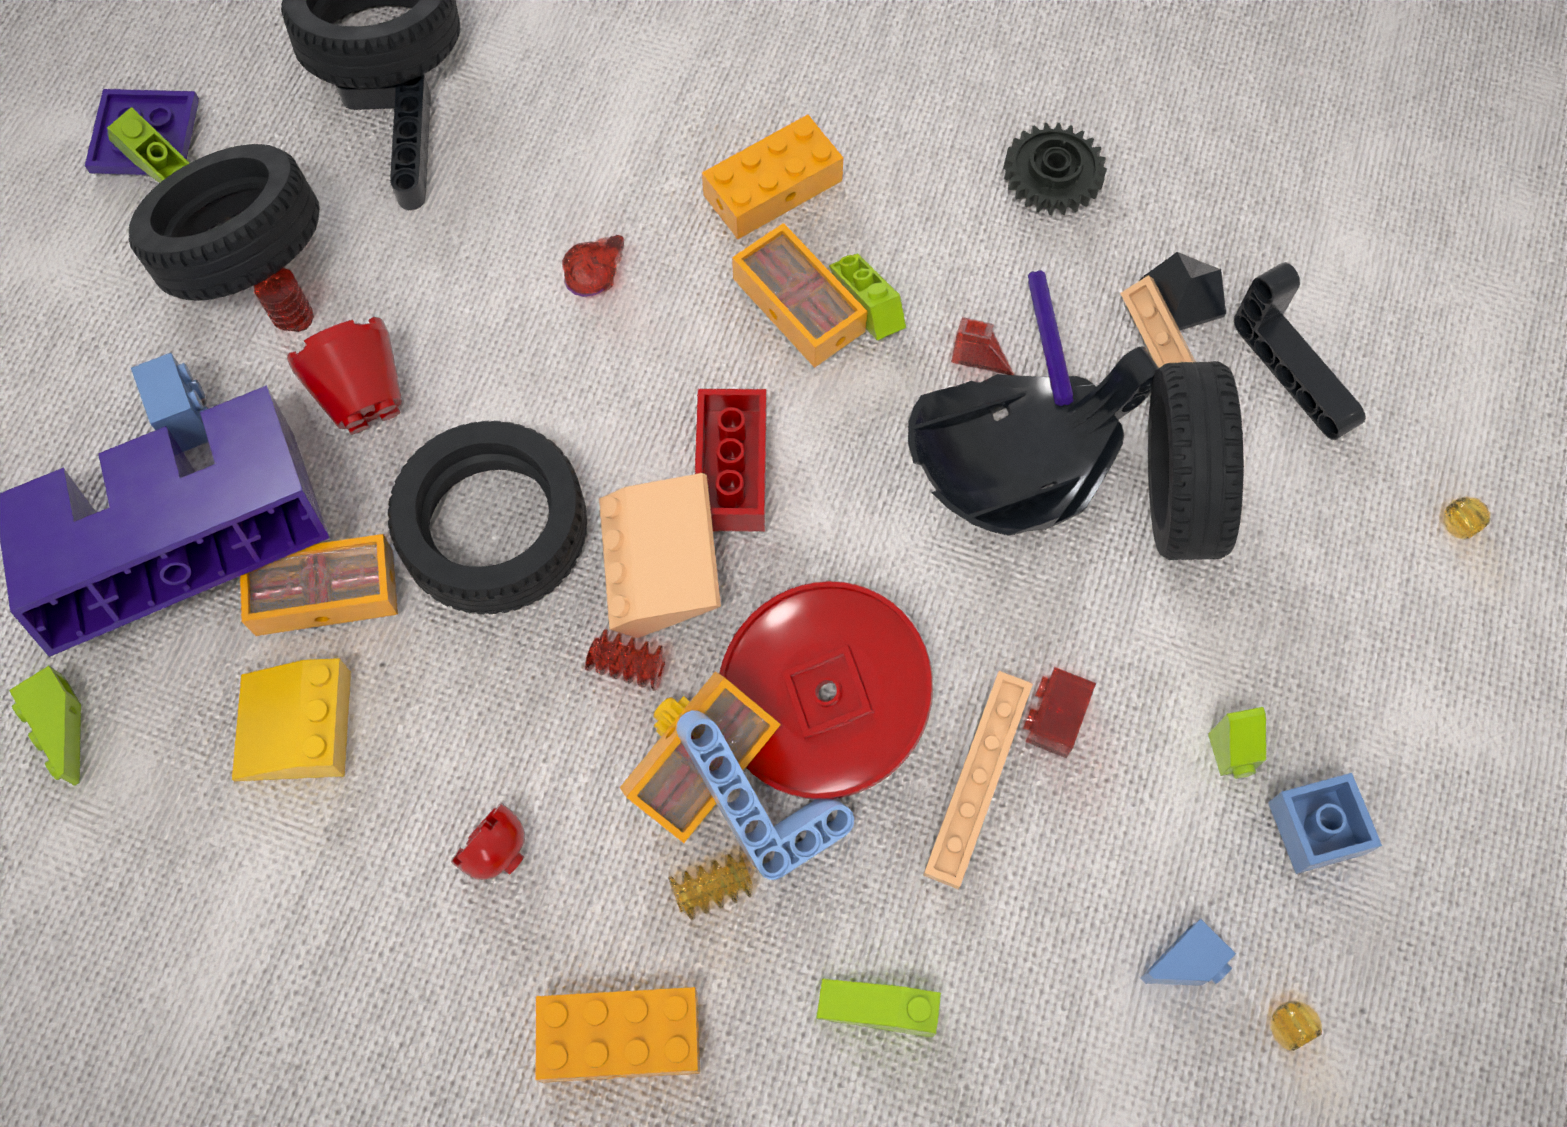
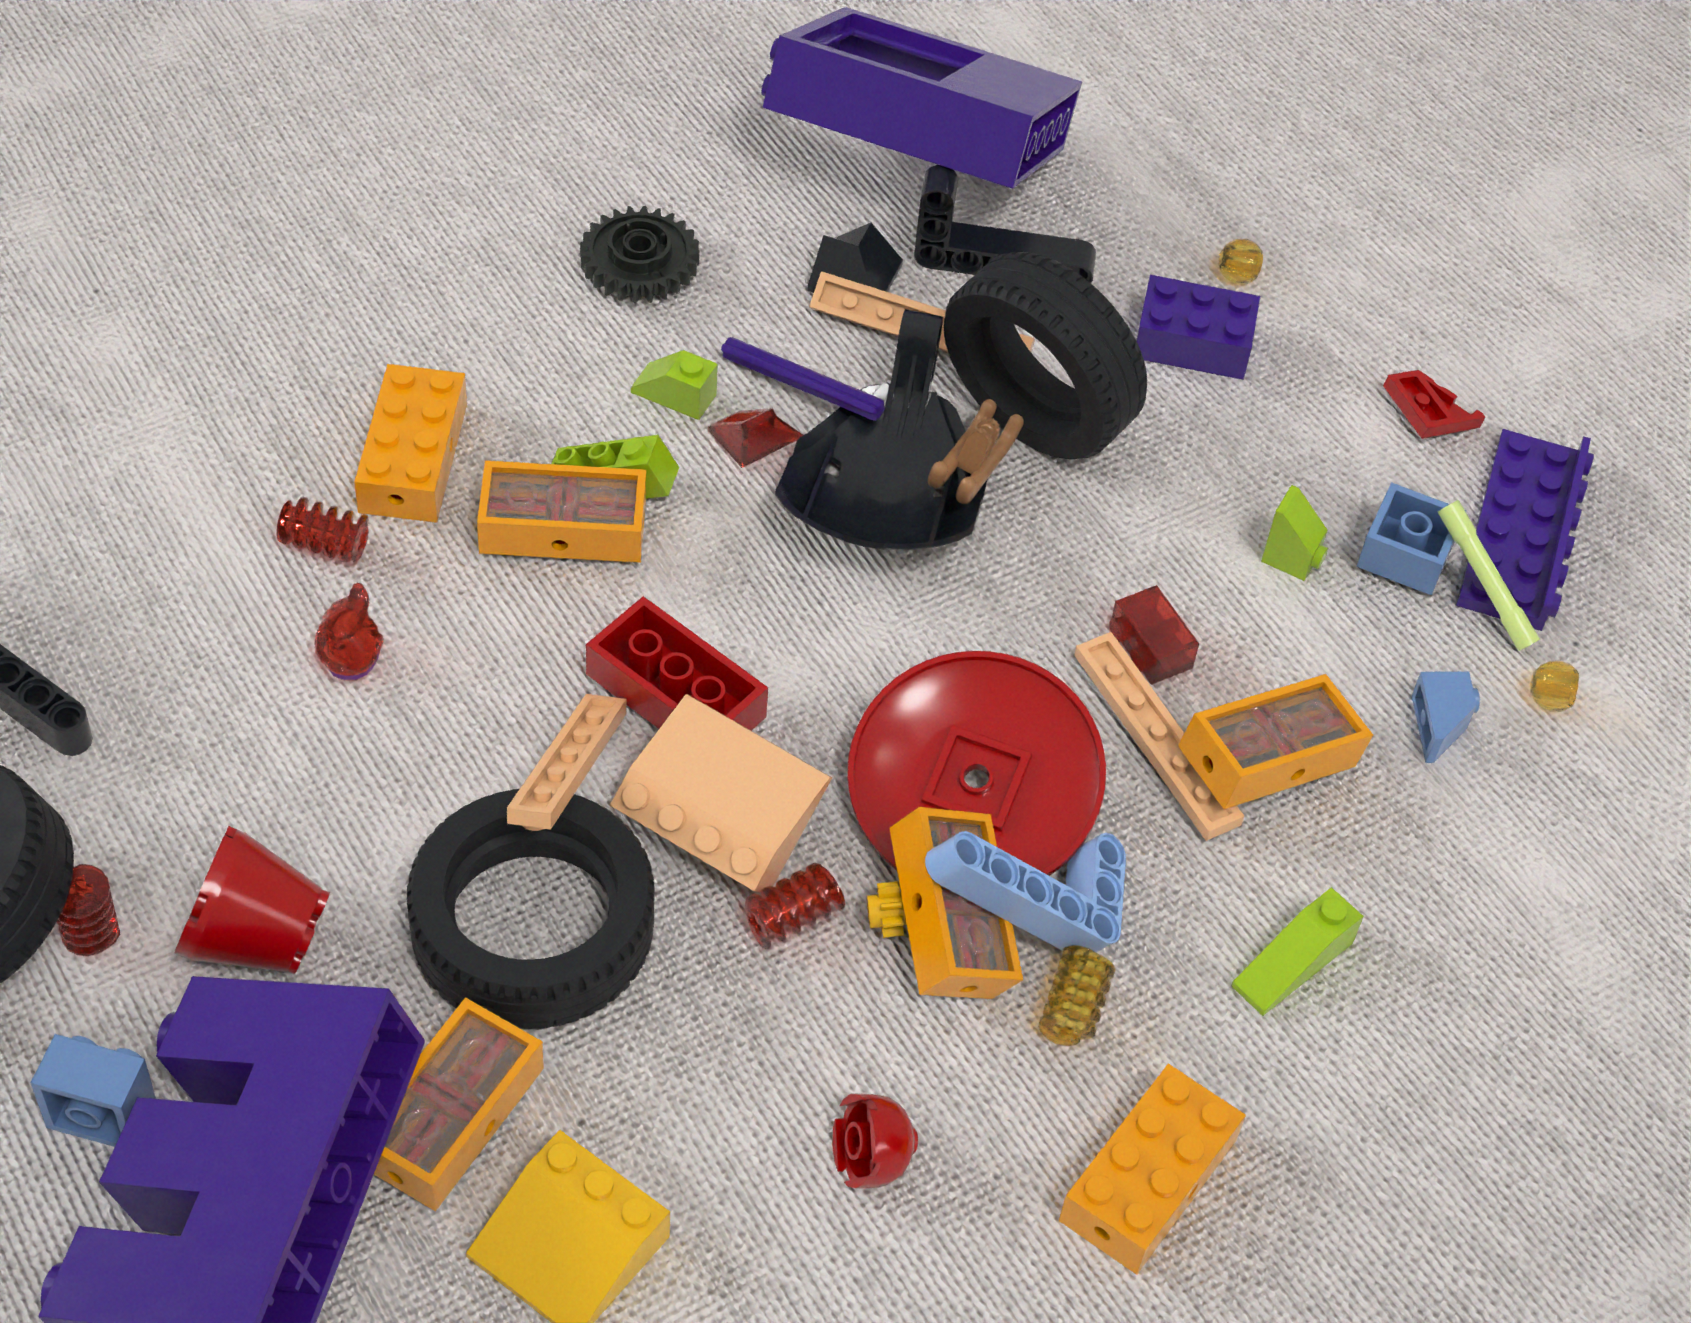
camera: 55 degrees left, 15 degrees down
none -> clear red piece [276,496,369,563]
none -> light nougat plate [507,694,627,831]
none -> lime slope [631,350,718,420]
none -> dark purple panel [761,7,1082,189]
none -> medium nougat piece [928,399,1024,504]
none -> dark purple brick [1136,275,1260,380]
none -> brick [1178,674,1373,809]
none -> red wing [1383,370,1486,439]
none -> yellowish green piece [1437,500,1540,651]
none -> dark purple bracket [1456,429,1594,631]

